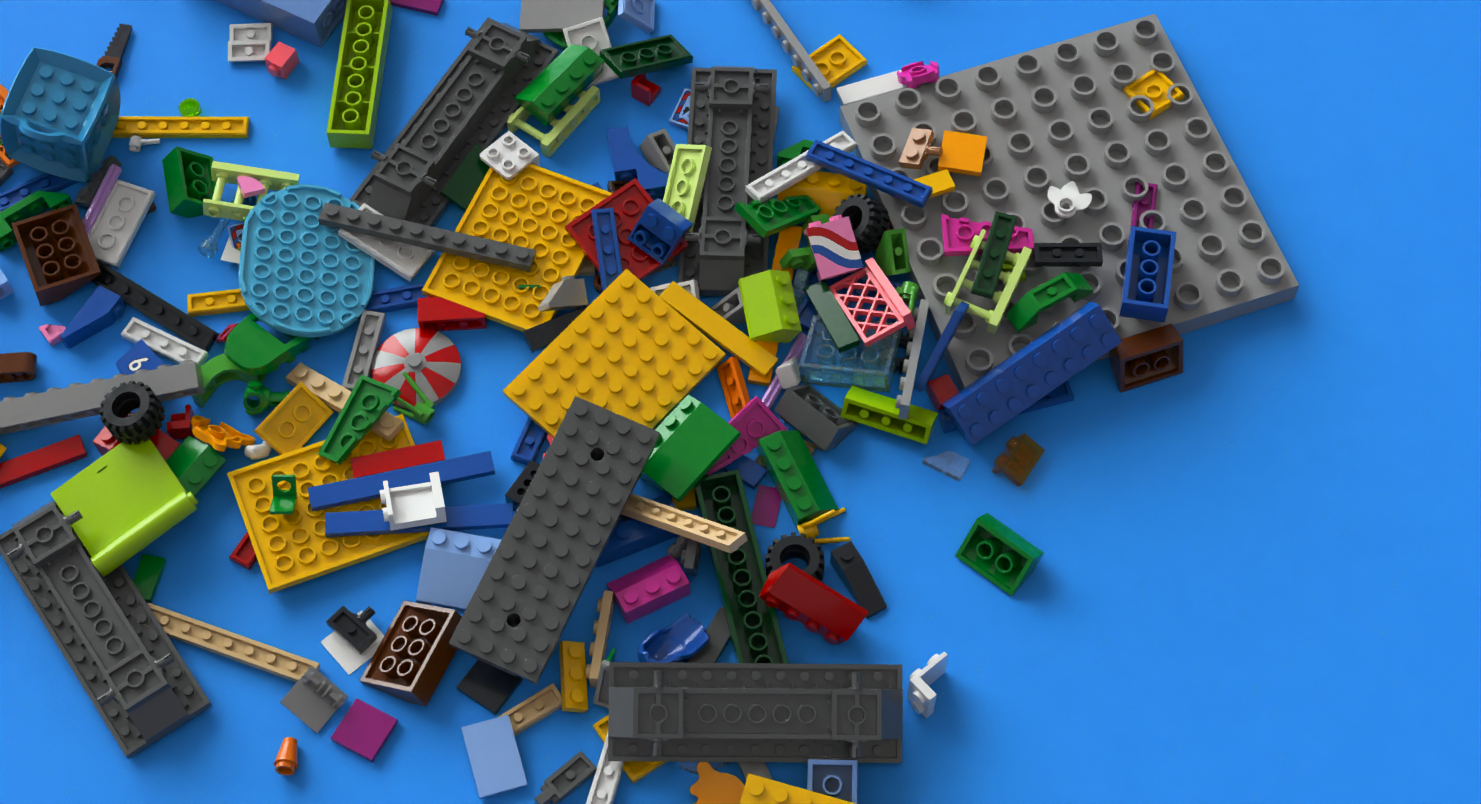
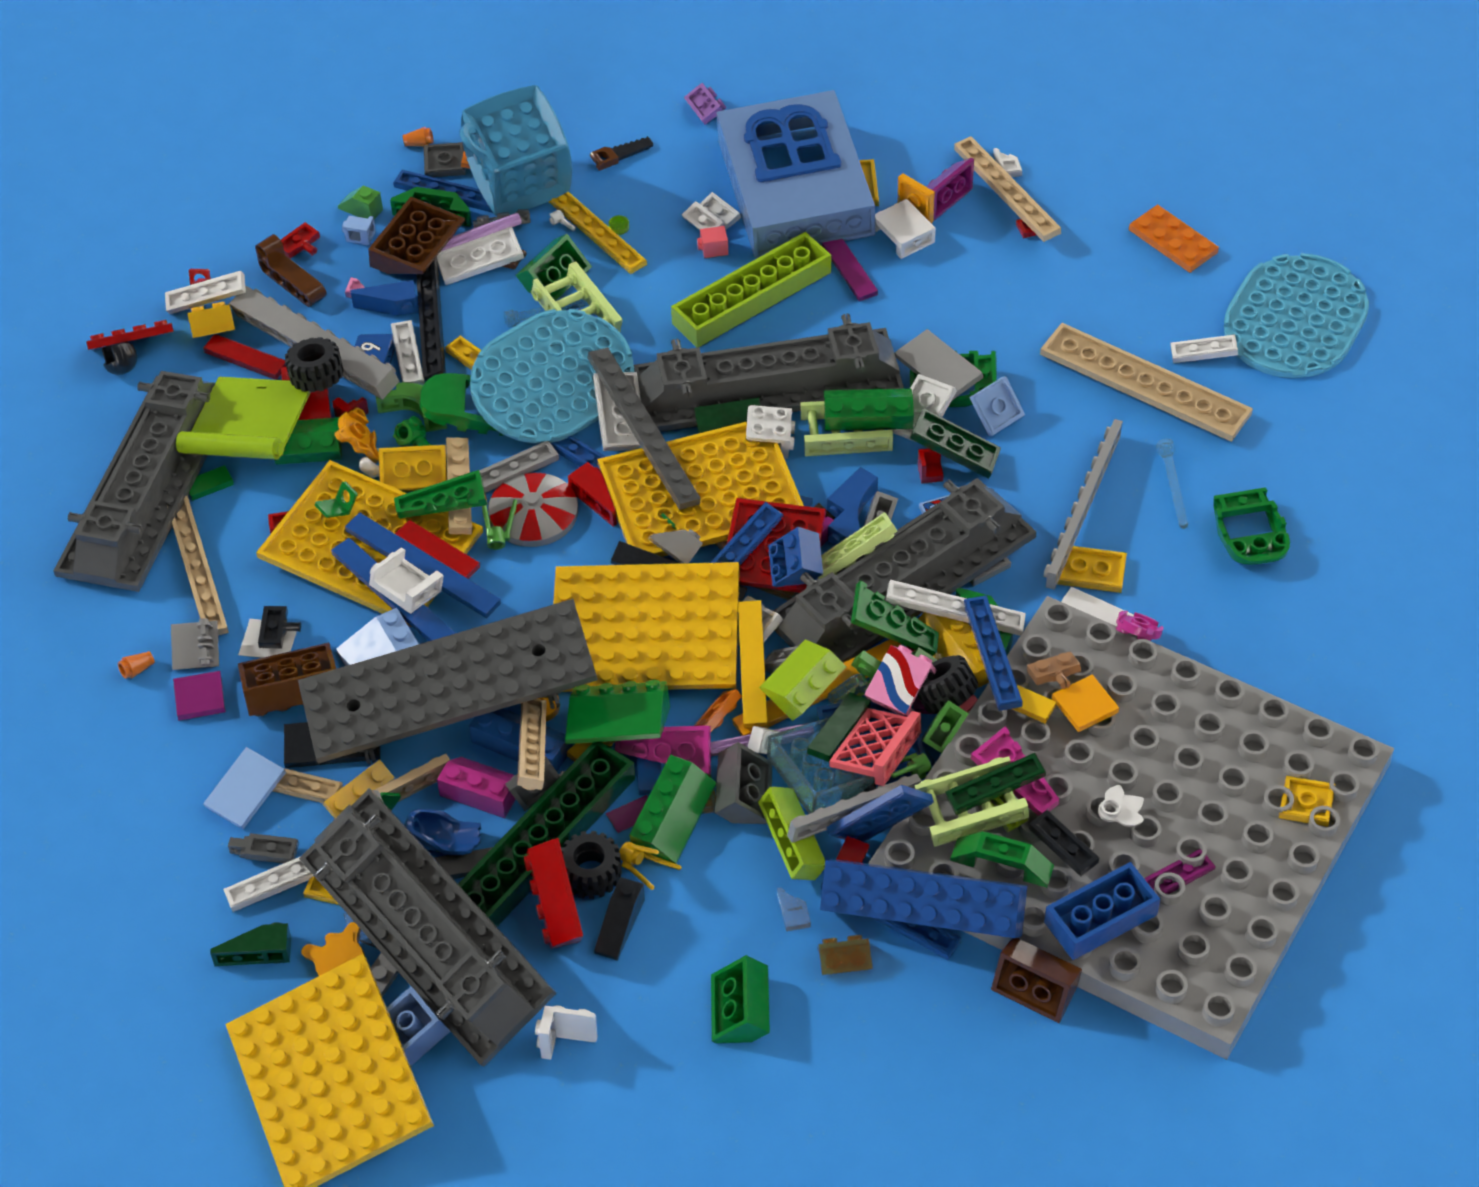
camera: 50 degrees right, 10 degrees down
bright pink tile [237,176,265,198] -> none

